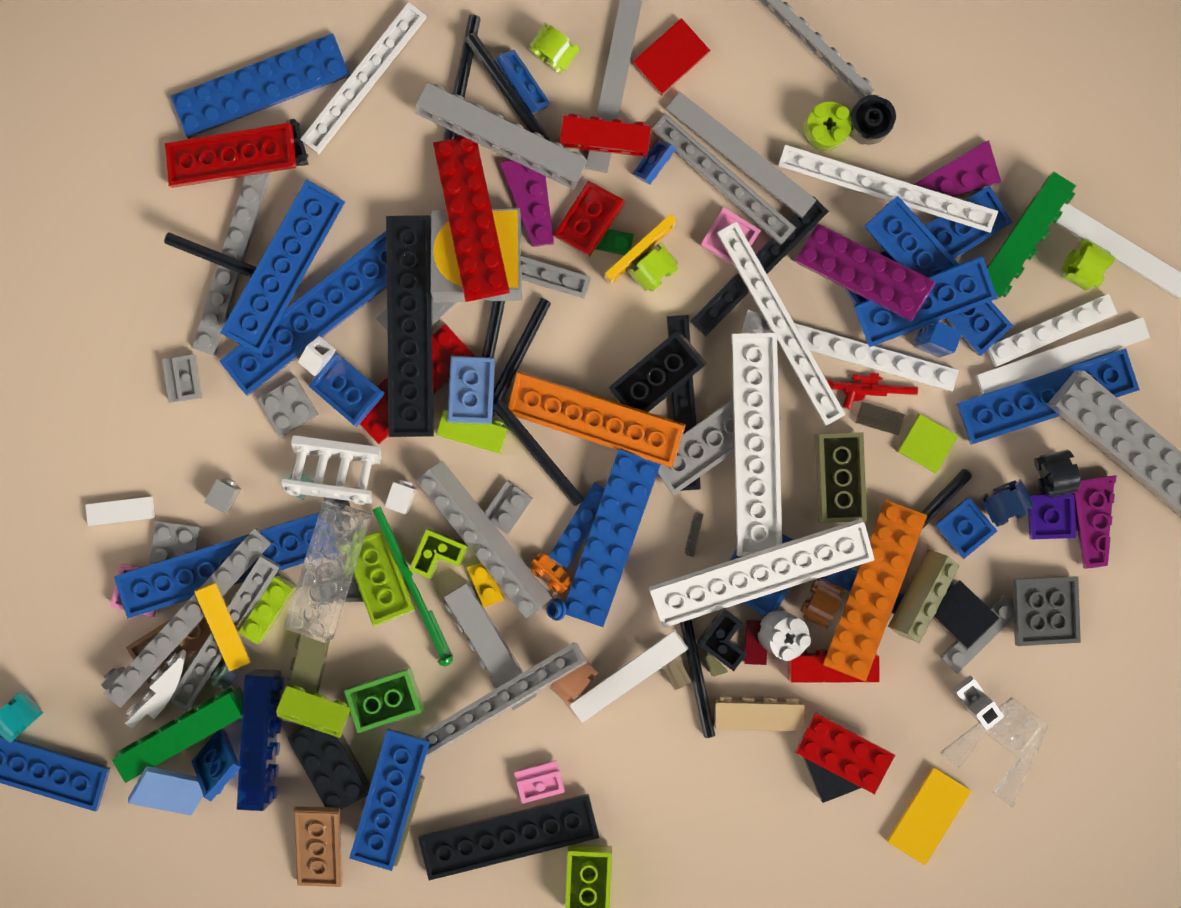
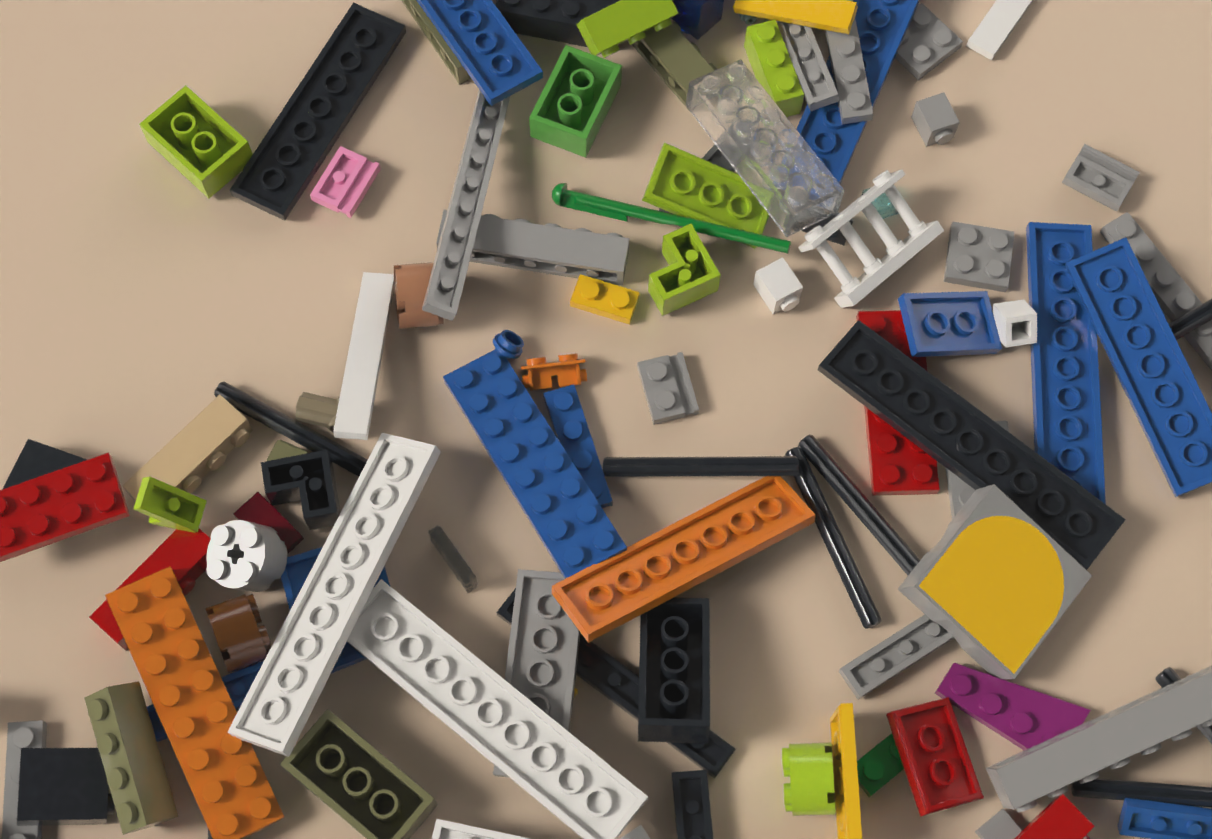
camera: 130 degrees right, 20 degrees down
light grey brick [416,461,552,619] -> none
red plate [433,137,510,302] -> none
lime brick [436,410,508,454] -> none
medium blue tile [447,356,495,424] -> none
none -> lime slope [133,476,207,533]

